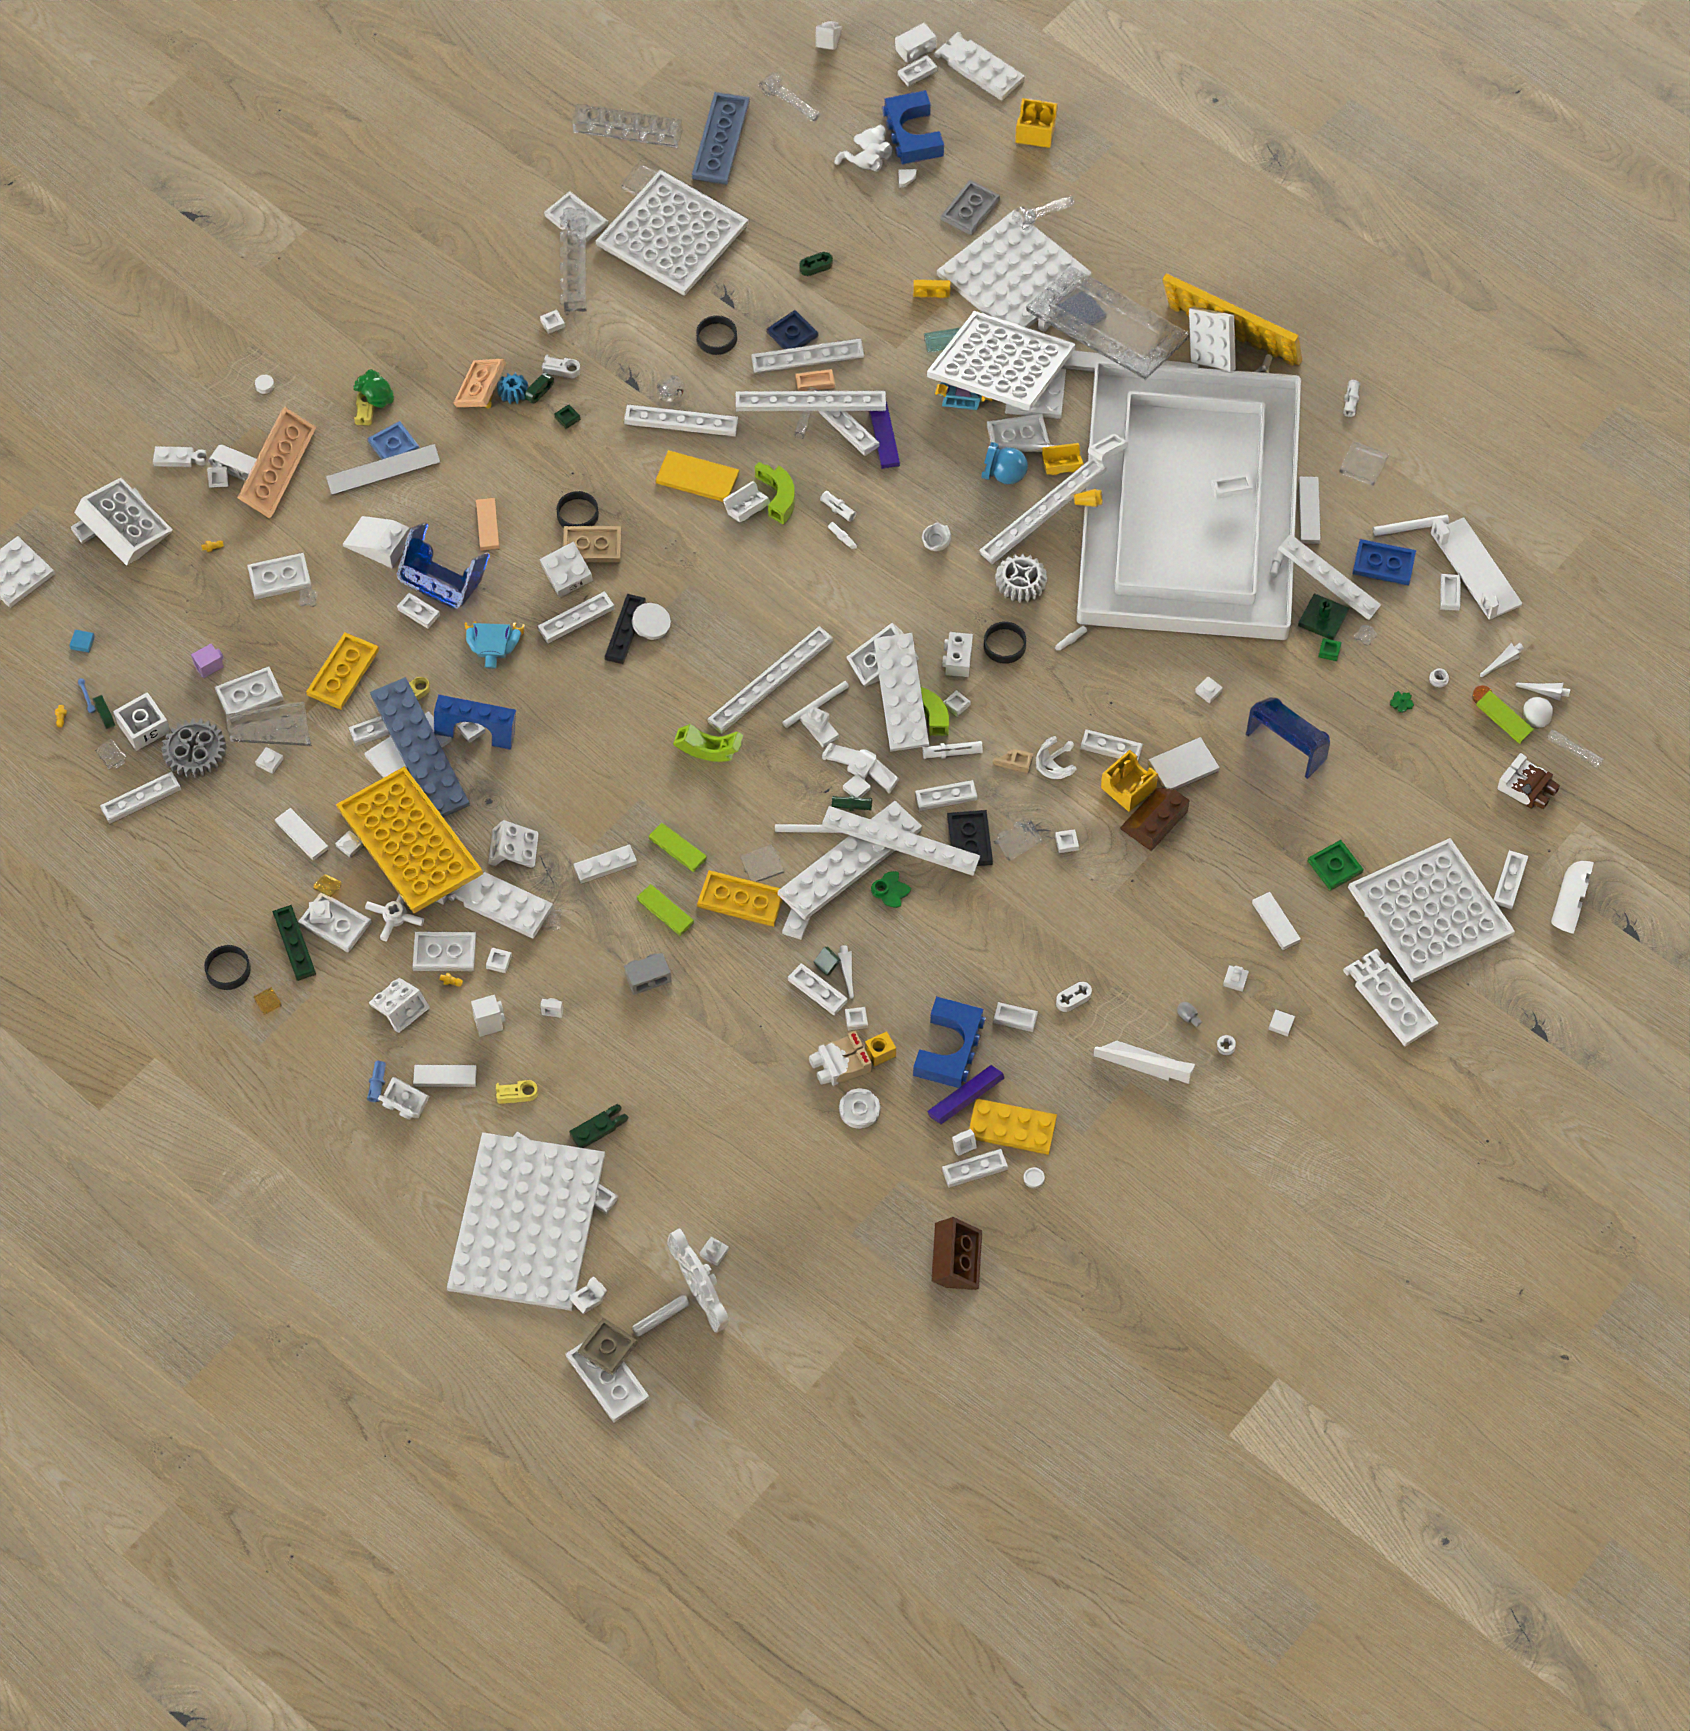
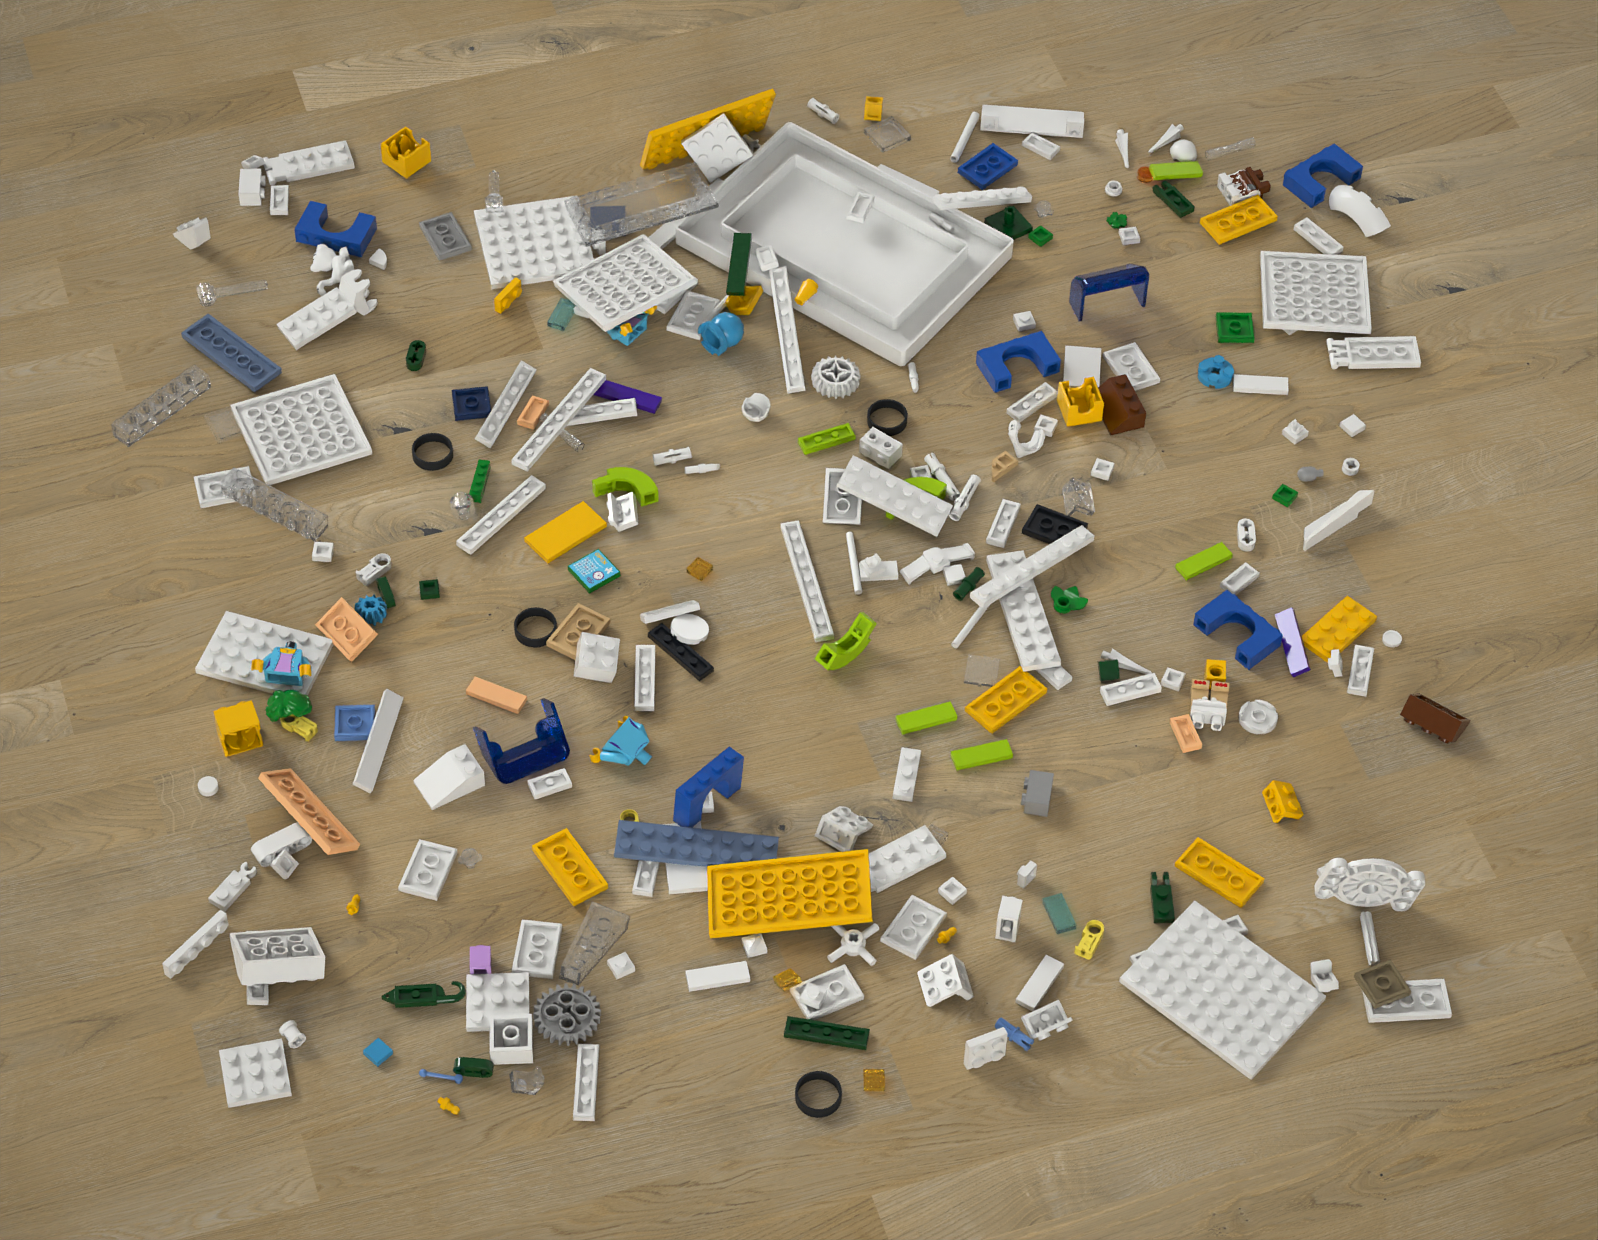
camera: 60 degrees left, 10 degrees down
none -> white plate [162,910,229,979]
none -> white plate [195,611,334,695]
none -> yellow piece [213,700,263,757]
none -> white tile [241,155,265,169]
none -> torso [251,641,312,686]
none -> white hinge [277,269,378,350]
none -> white bush [279,1020,306,1048]
none -> dark green plate [381,981,466,1008]
none -> white plate [466,972,529,1032]
none -> green piece [469,459,491,503]
none -> tile [568,549,621,594]
none -> white tile [640,600,700,624]
none -> clear yellow tile [686,557,713,581]
none -> dark green tile [726,233,752,296]
none -> lime tile [798,423,856,455]
none -> yellow brick [864,96,883,121]
none -> white pin [924,453,960,501]
none -> white plate [964,1027,1008,1070]
none -> blue arch [976,331,1061,393]
none -> white plate [1034,415,1058,437]
none -> clear light blue tile [1042,893,1077,934]
none -> white tile [1103,342,1160,391]
none -> white tile [1119,227,1140,245]
none -> dark green hinge [1152,181,1195,218]
none -> light nougat plate [1170,714,1202,753]
none -> lime tile [1175,542,1233,580]
none -> yellow tile [1175,837,1265,908]
none -> dark azure plate [1197,355,1234,389]
none -> yellow plate [1200,195,1278,245]
none -> yellow bracket [1262,780,1304,823]
none -> green tile [1272,484,1298,507]
none -> blue arch [1283,143,1363,208]

